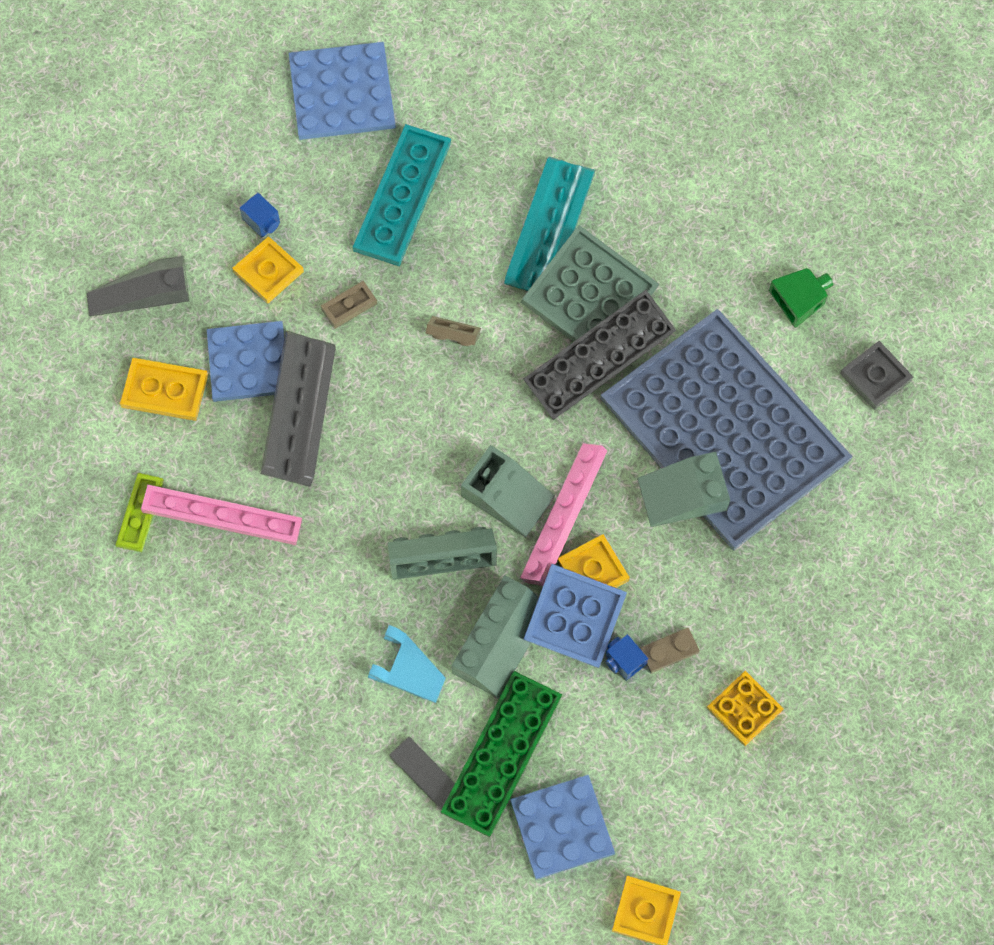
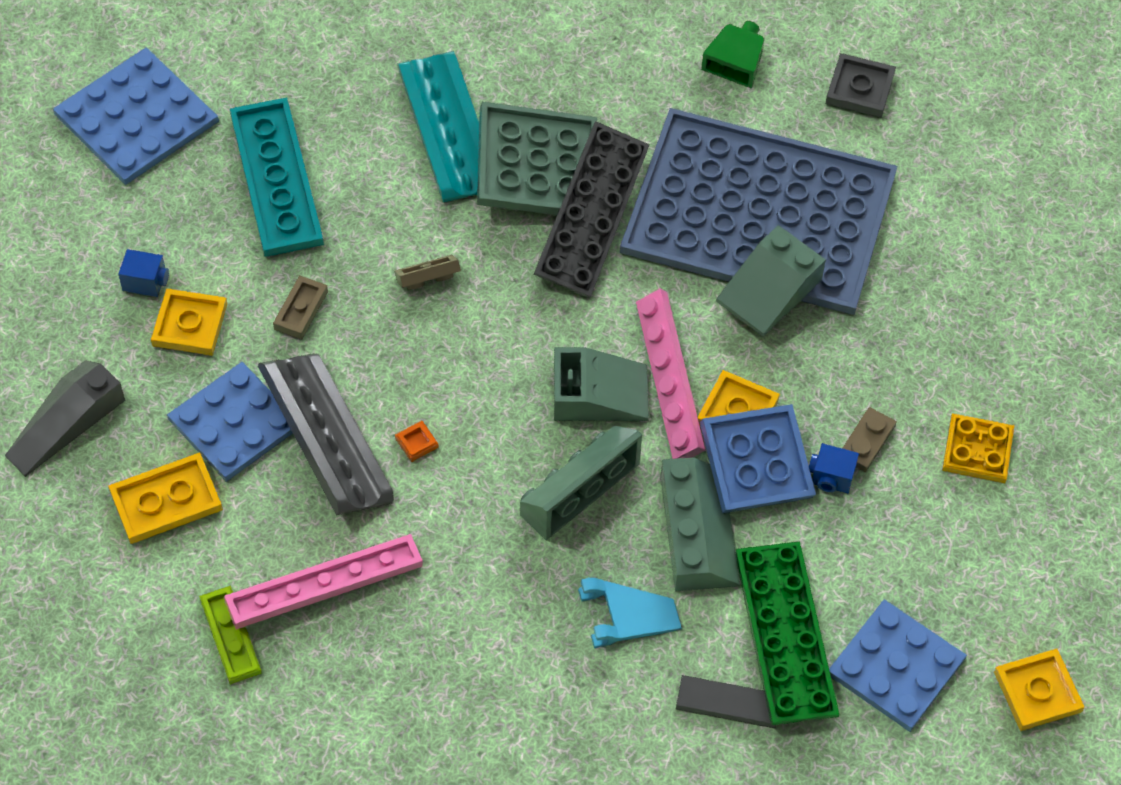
camera: 35 degrees left, 10 degrees down
none -> orange tile [395,421,439,462]

